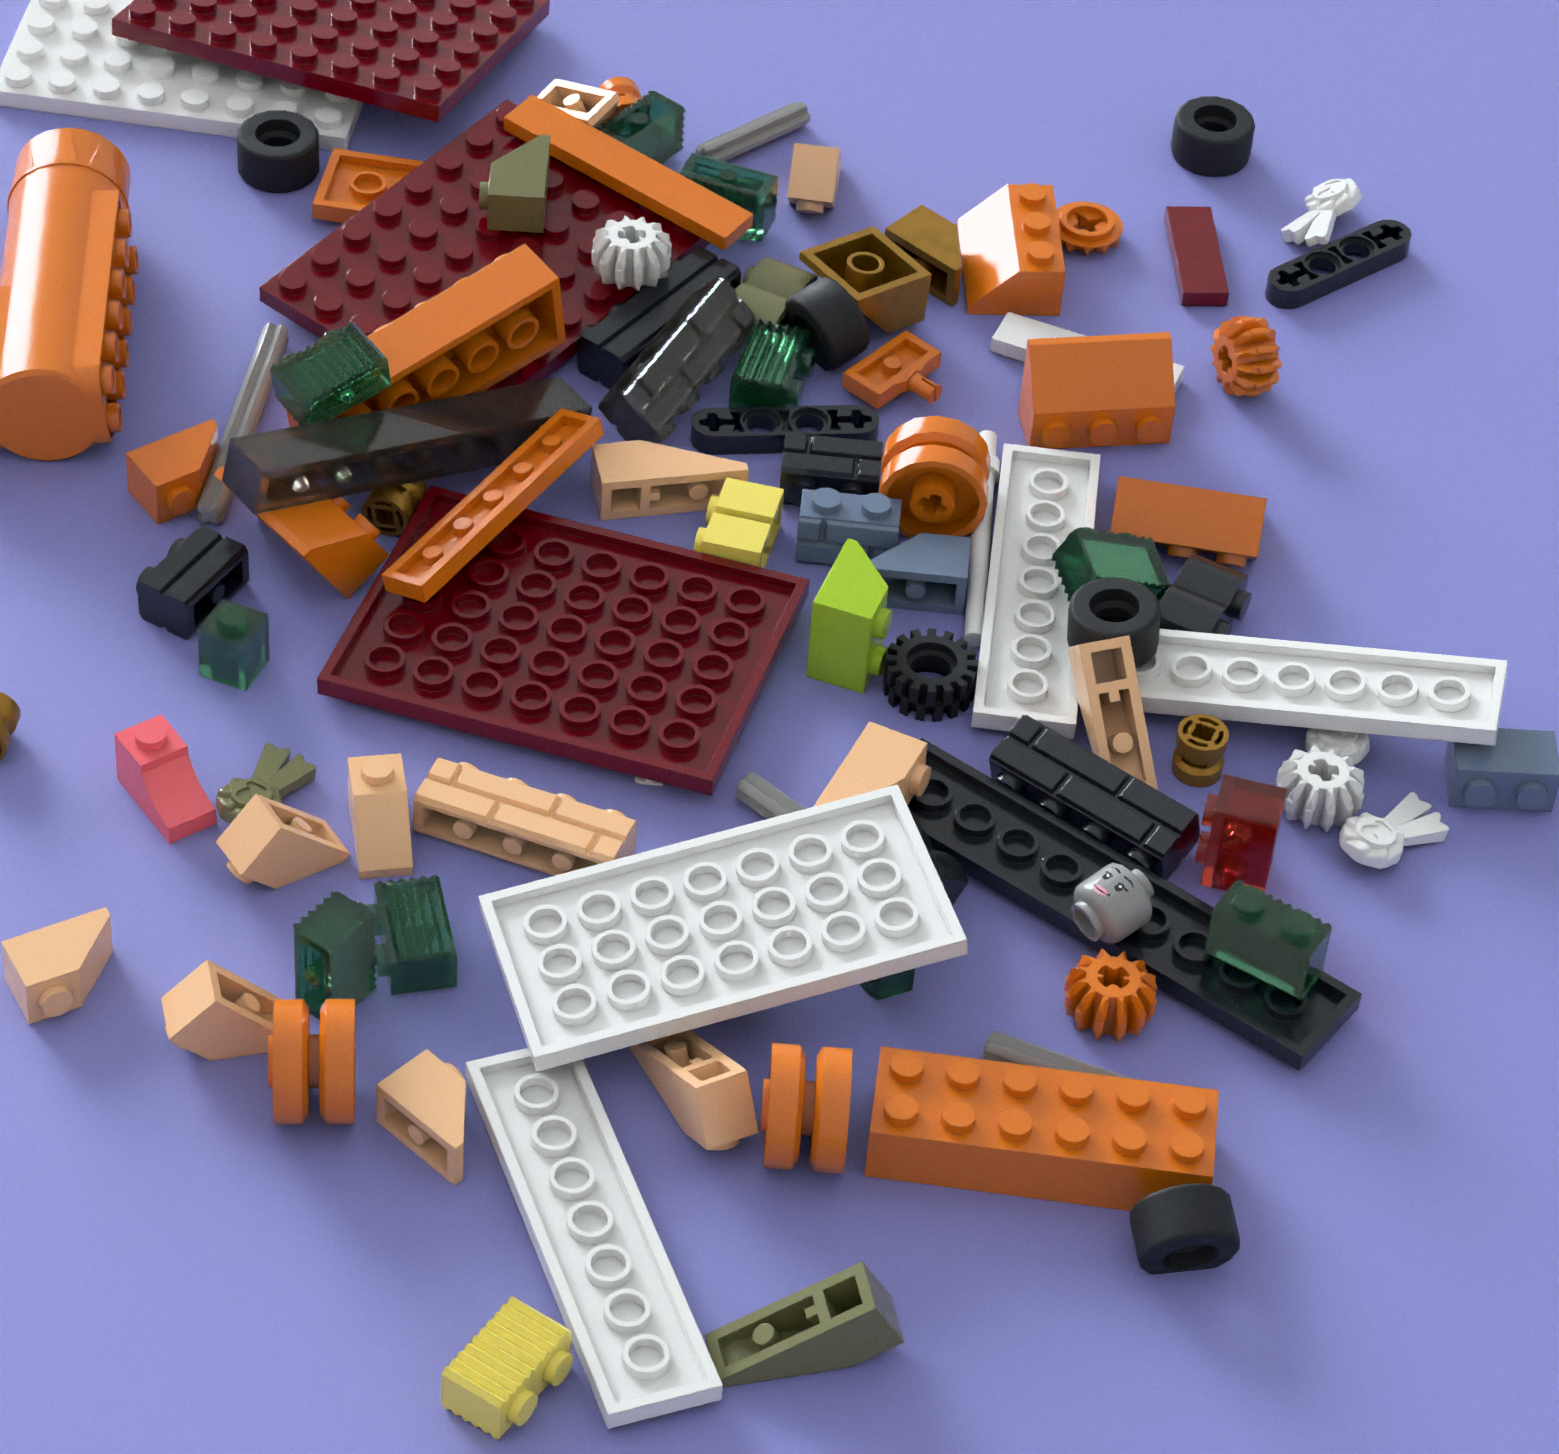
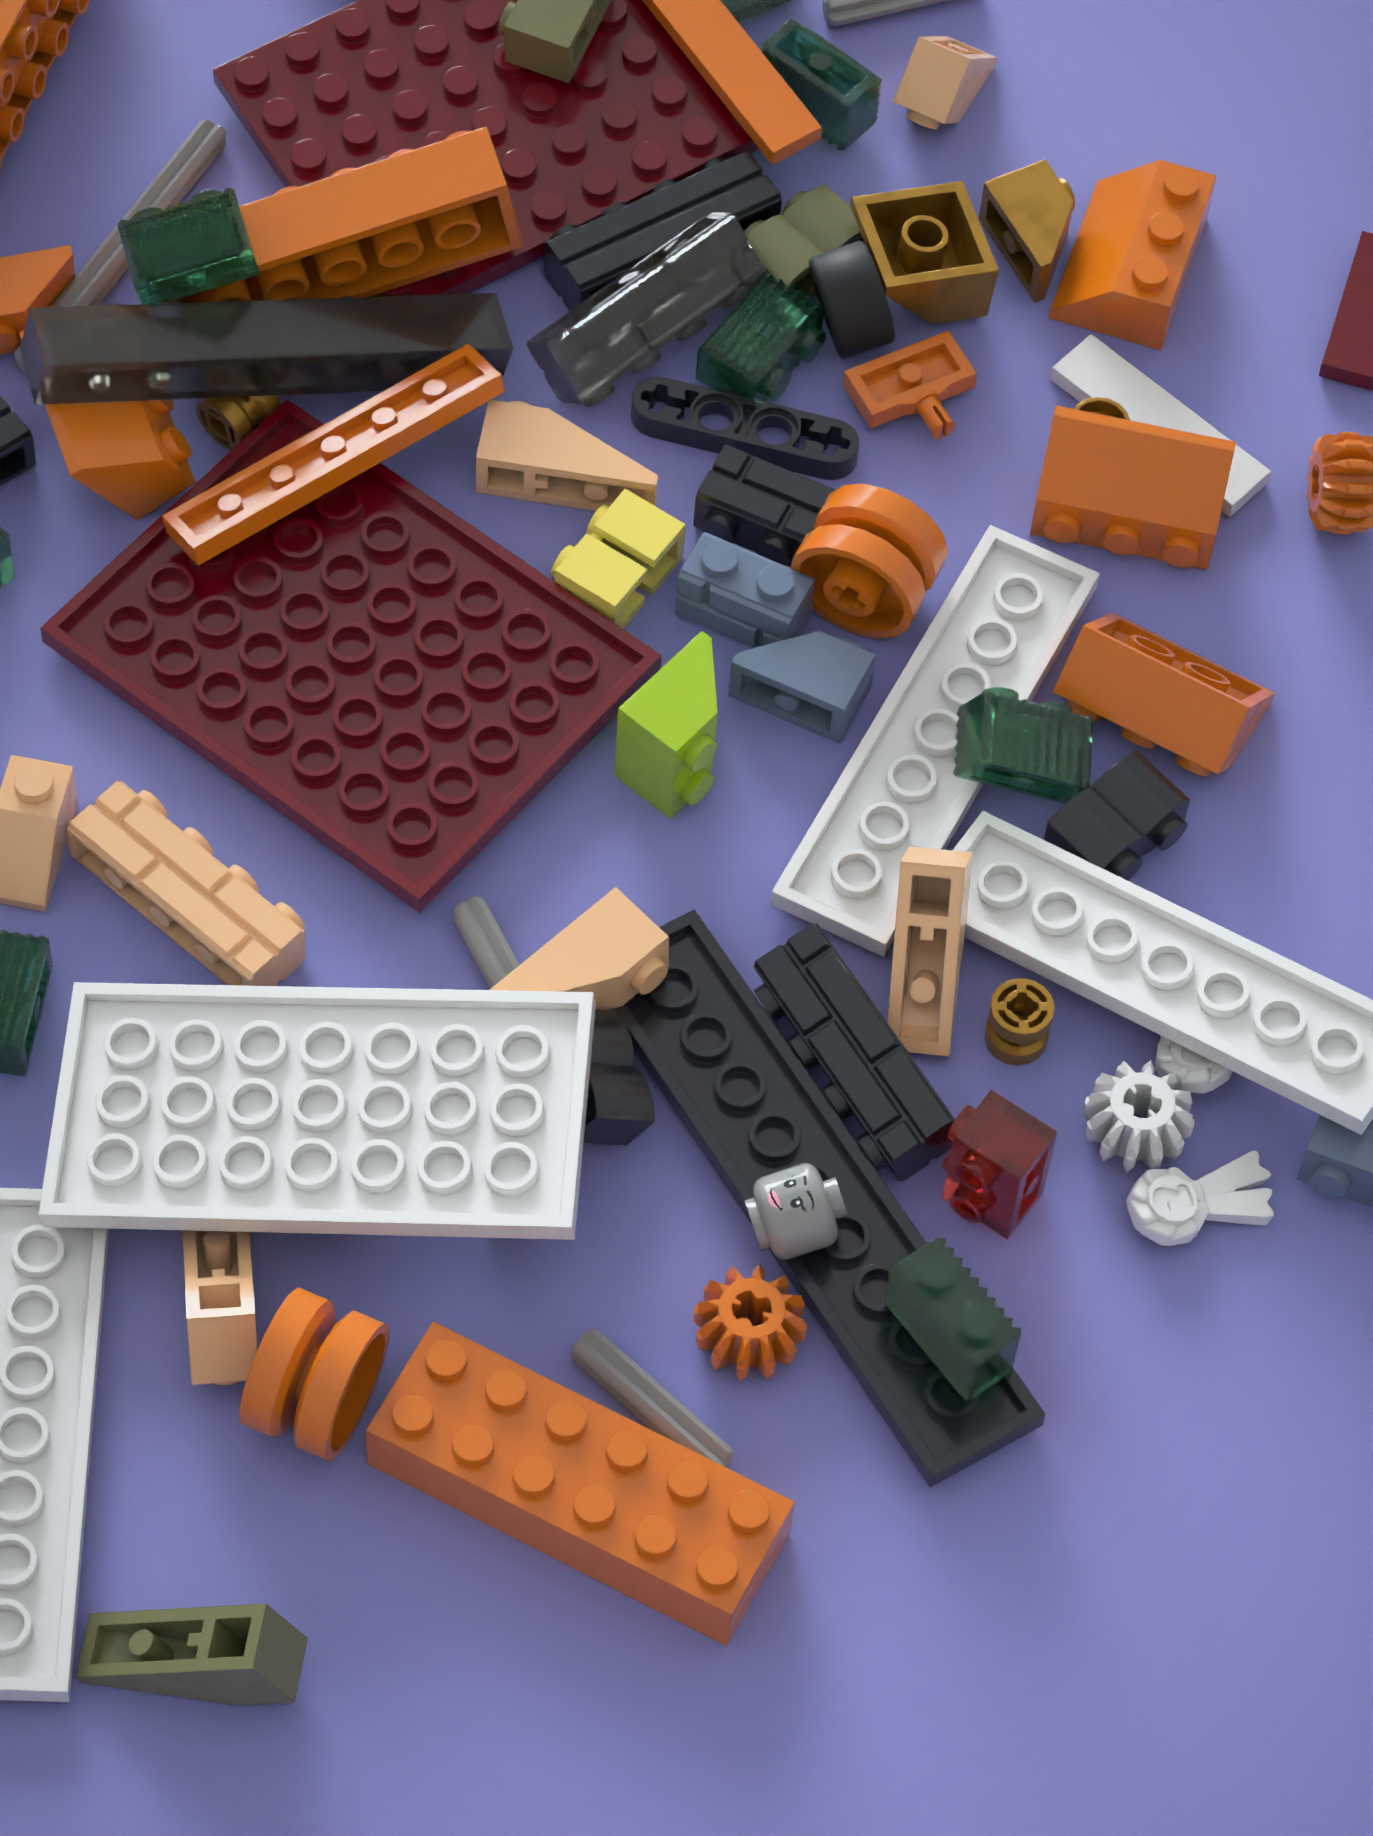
camera: 20 degrees right, 15 degrees up
white gear [591,215,672,292] -> none
black tyre [883,628,978,722] -> none
white bar [964,430,1000,647] -> none
orange gear [1056,202,1123,256] -> none
black tyre [1067,577,1161,668] -> none
black tyre [1130,1184,1240,1275] -> none

